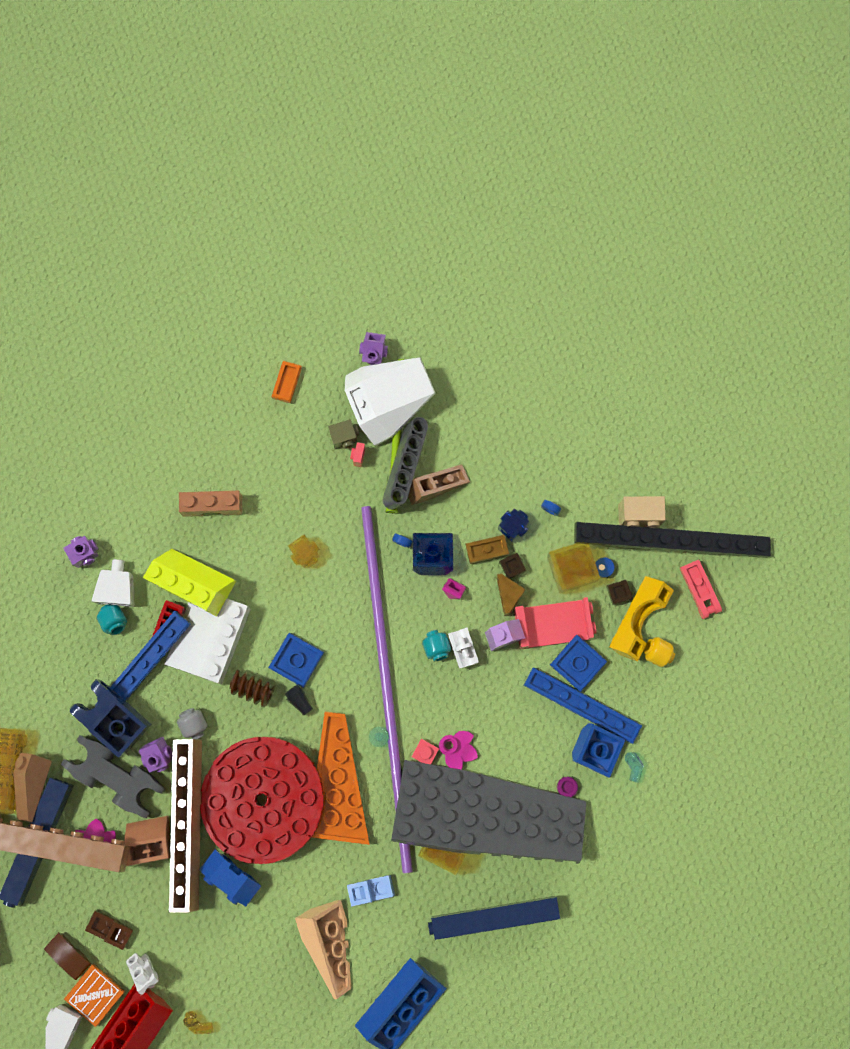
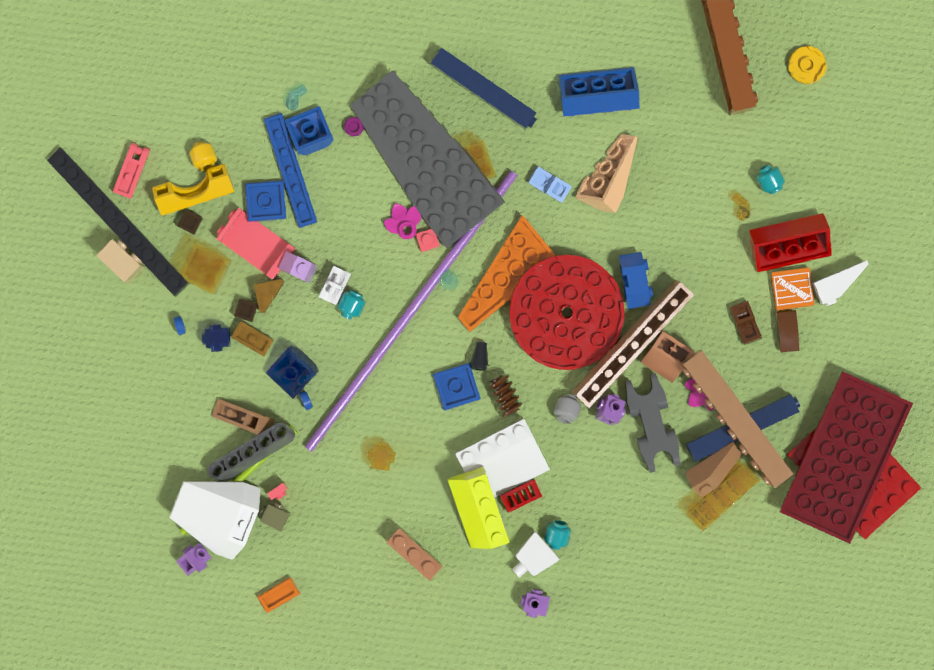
camera: 135 degrees left, 10 degrees up
dark blue brick [70,679,152,758] -> none
blue tile [95,611,191,706] -> none
white hips [126,953,159,995] -> none
dark pink slope [442,578,467,599] -> none
blue tile [594,557,615,578] -> none

